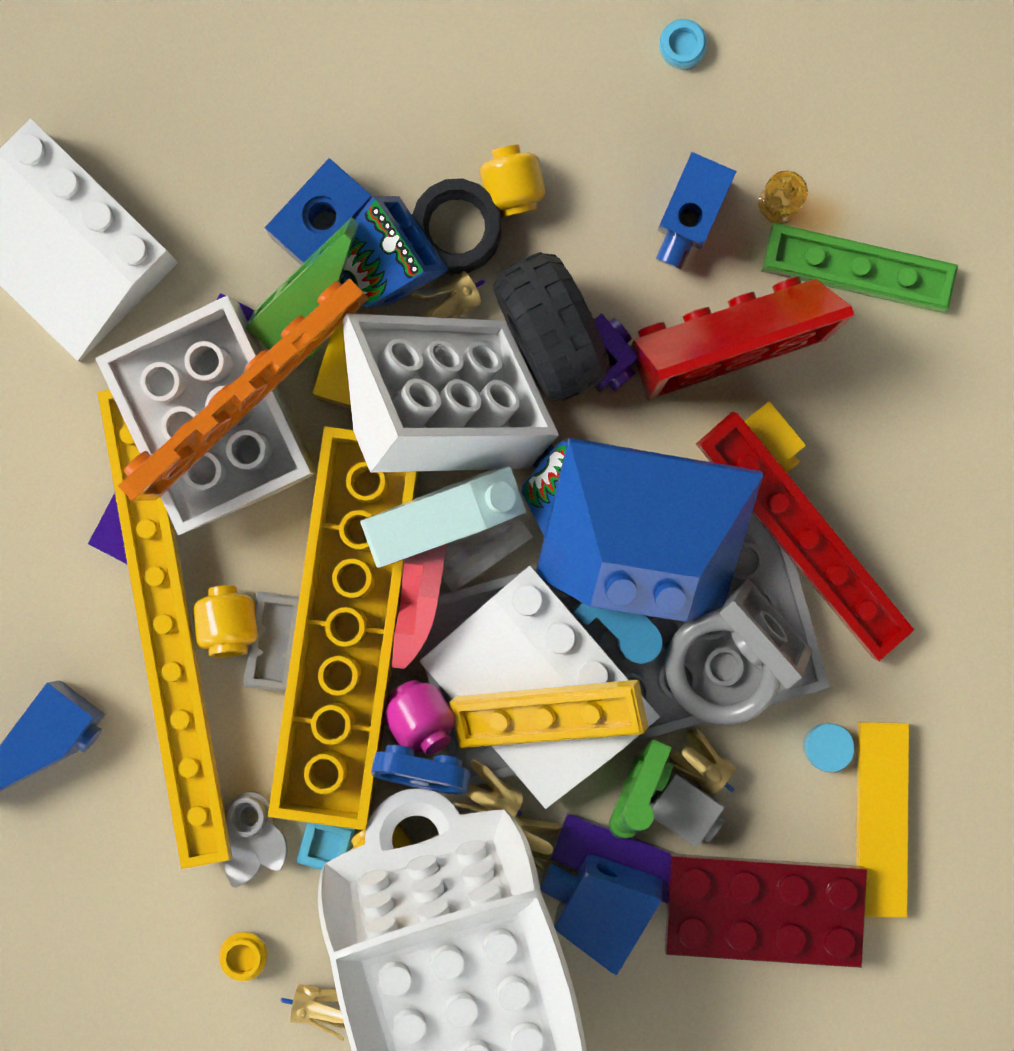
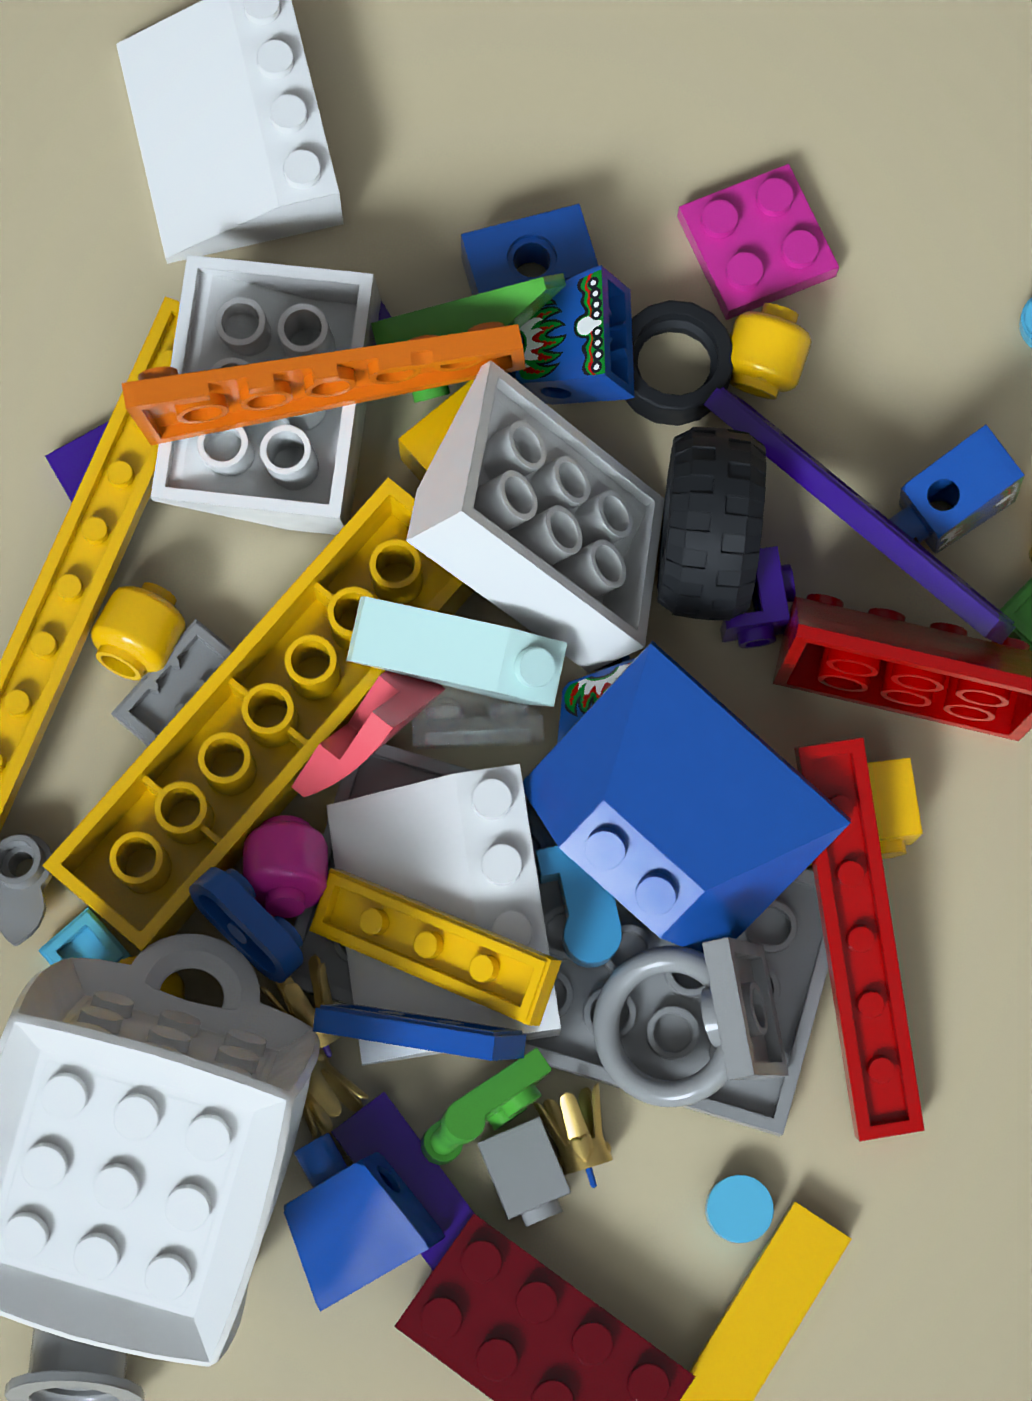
camera: 25 degrees right, 10 degrees down
pearl gold piece [412,271,485,318] -> none
none -> blue tile [313,1004,527,1061]
none -> dark pink plate [677,164,839,320]
none -> dark purple tile [704,387,1016,645]

